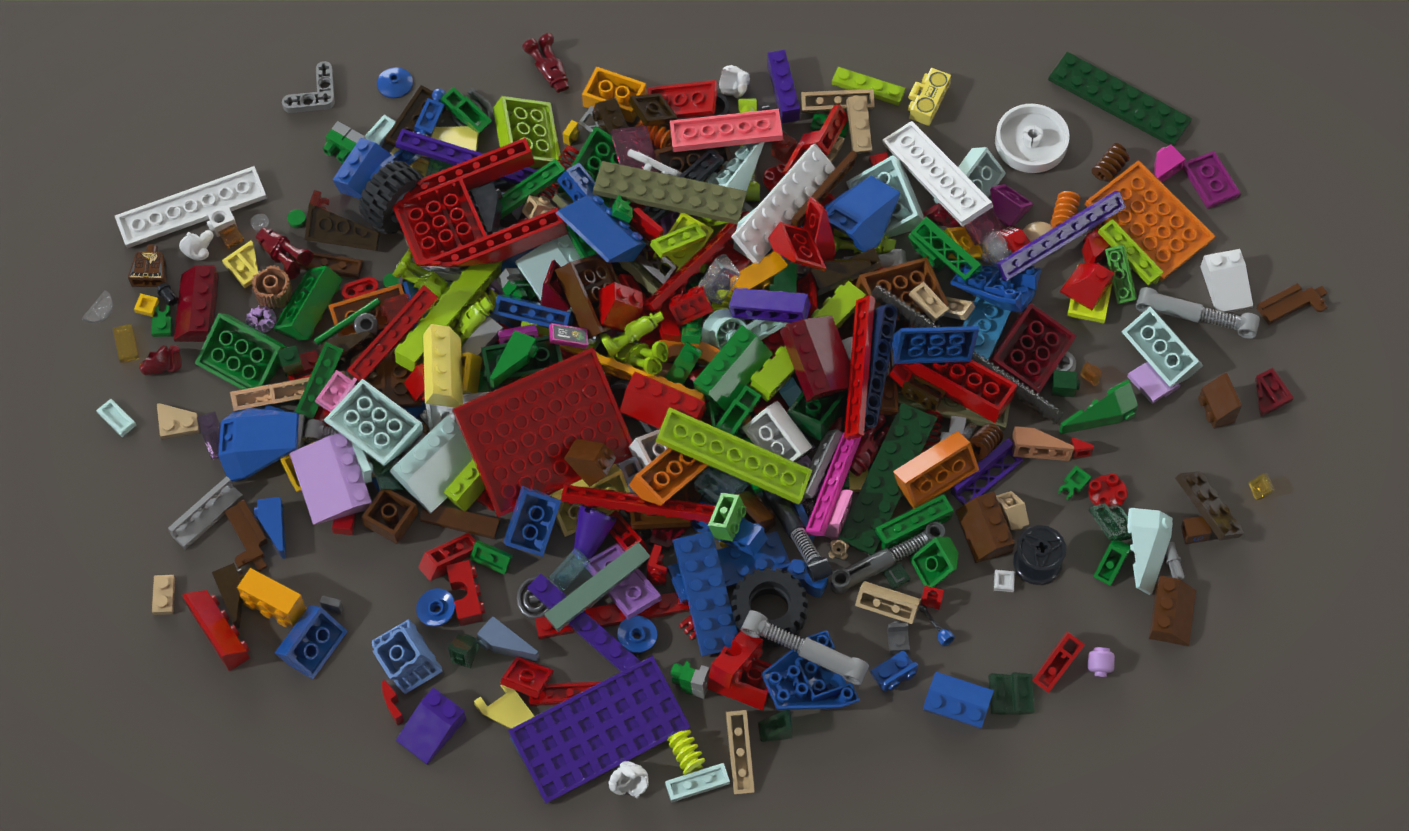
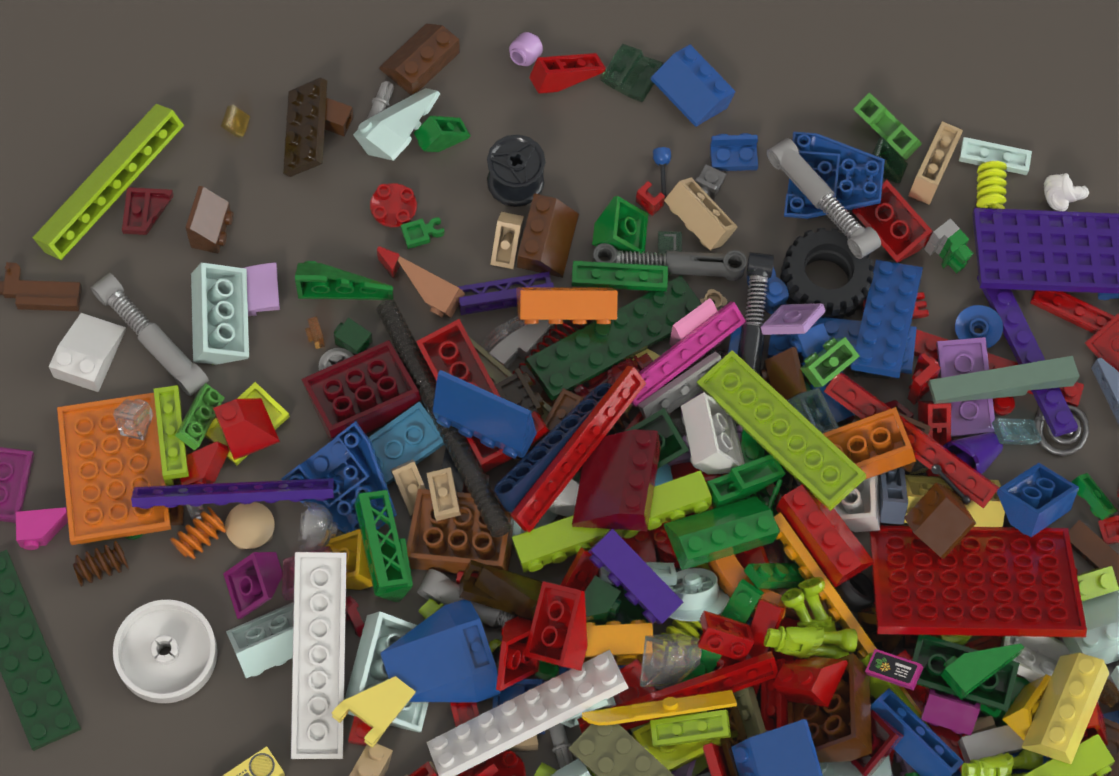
camera: 155 degrees left, 5 degrees up
red arch [709,631,763,689] -> none
reddish brown tile [791,150,857,227] -> none
reddish brown piece [968,423,1003,461] -> none
red slope [994,226,1030,255] -> none
white tile [994,570,1015,592] -> none
clear green slope [1089,503,1132,541] -> none
none -> lime brick [32,104,184,260]
none -> clear slope [113,399,153,441]
none -> light yellow flag [332,676,416,748]
none -> yellow piece [582,690,737,725]
none -> lavender tile [761,303,825,335]
none -> bright green arch [853,92,922,160]
none -> black hinge [931,464,971,505]

